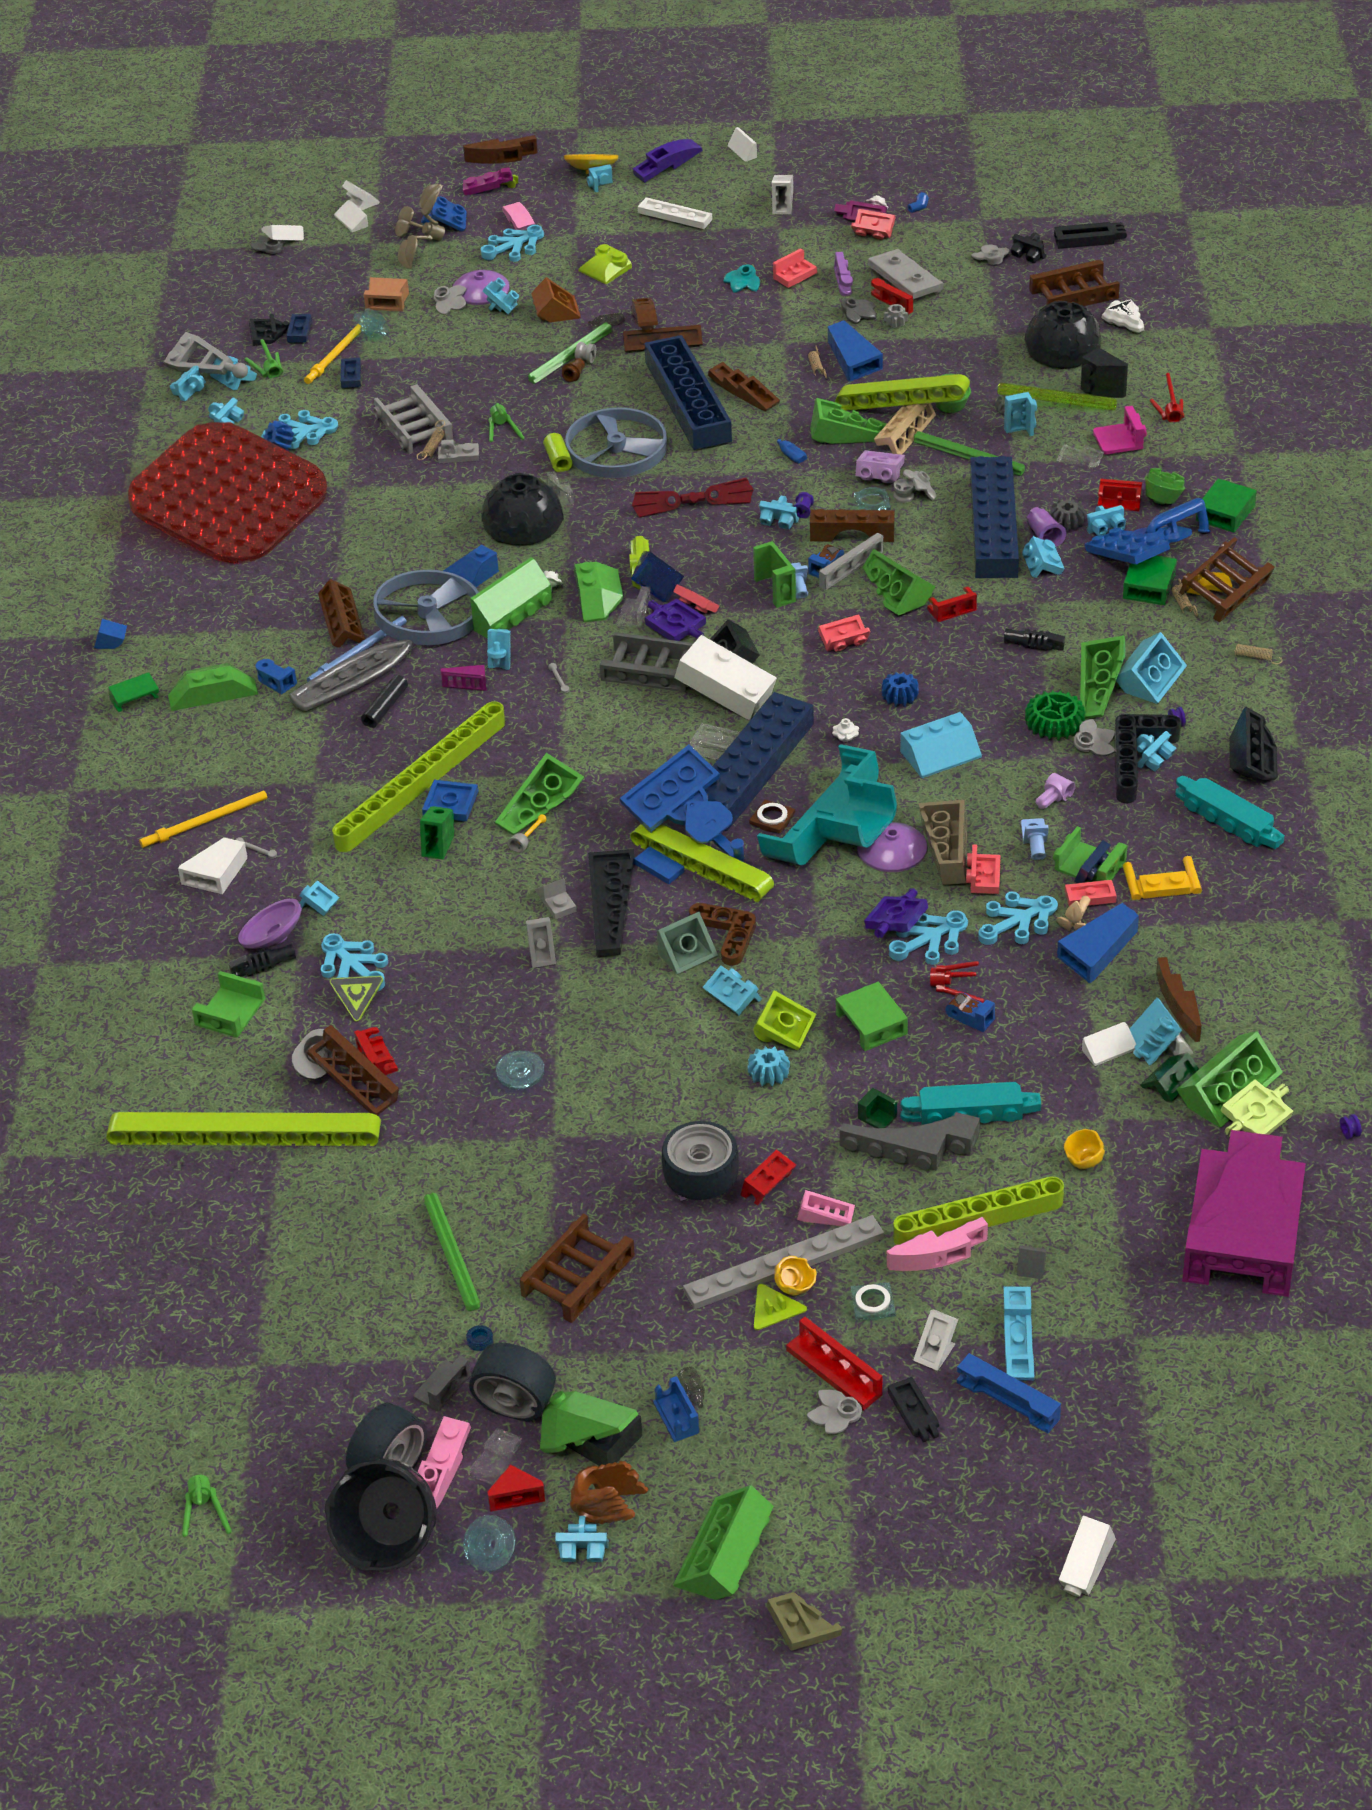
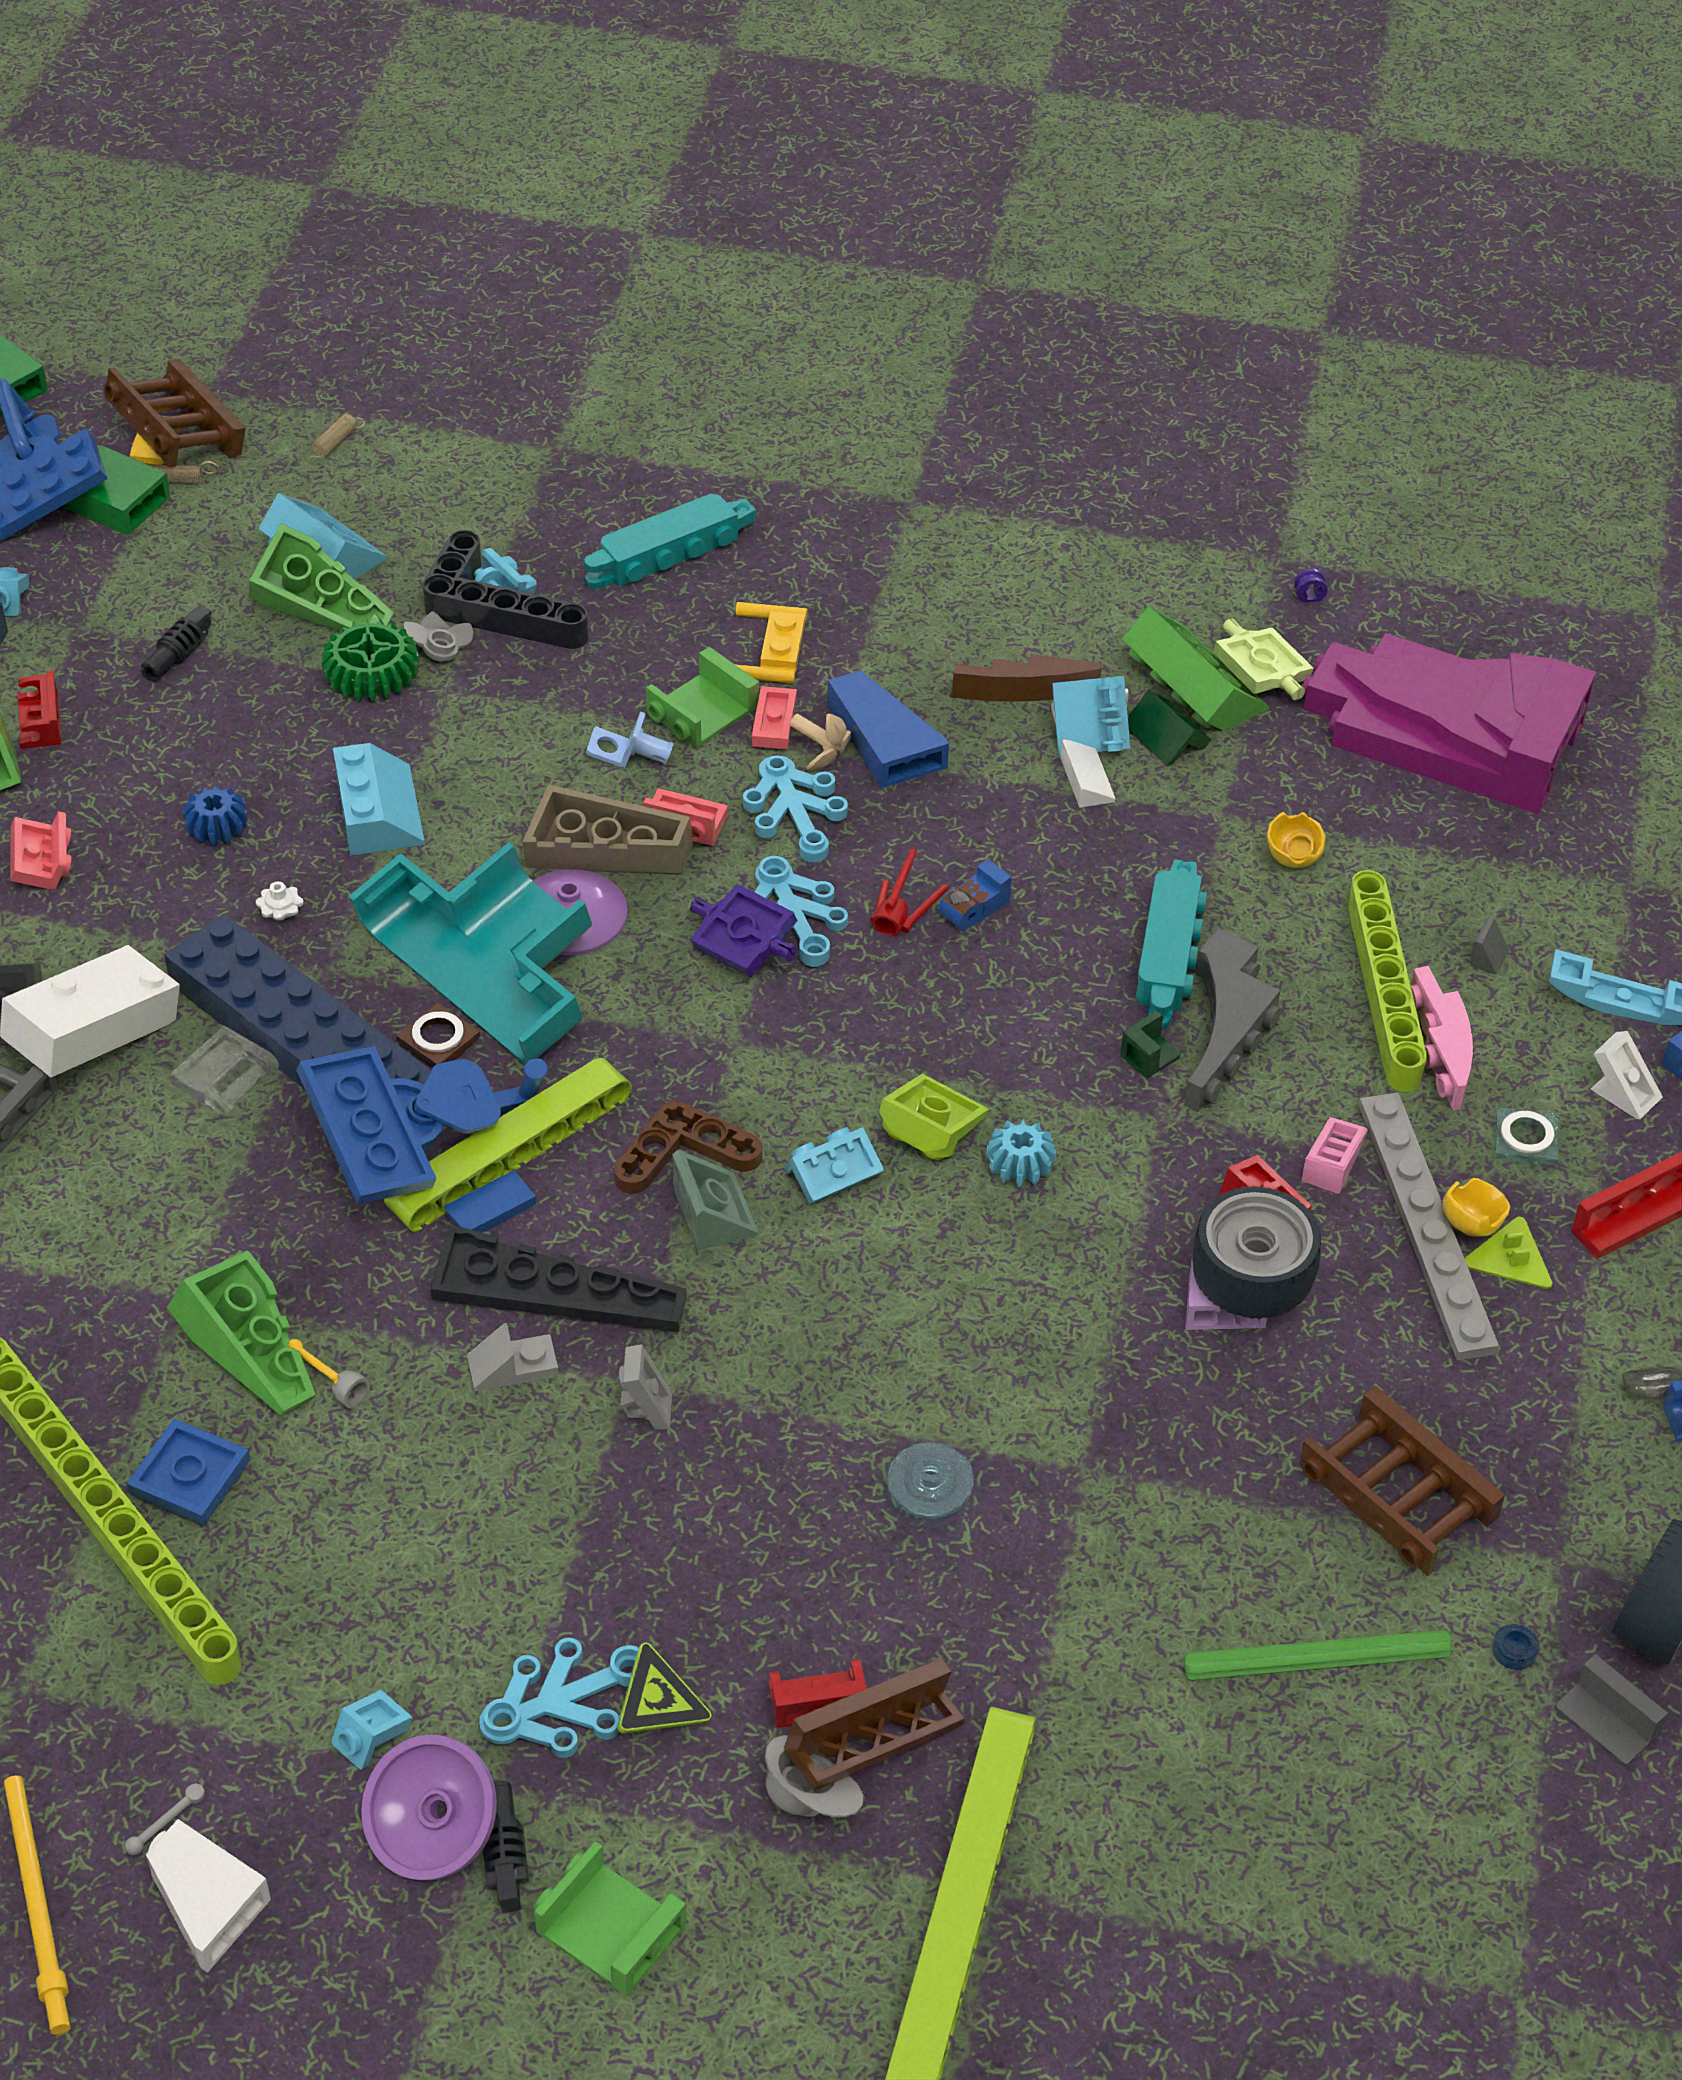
camera: 80 degrees left, 5 degrees up
green torso [420,806,454,860] -> none
bright green panel [836,982,908,1051] -> none
lavender axle [1036,773,1075,809] -> none
dark blue plate [1074,840,1111,883] -> none
dark purple bush [1168,707,1186,727] -> none
black wedge [1229,707,1278,780] -> none

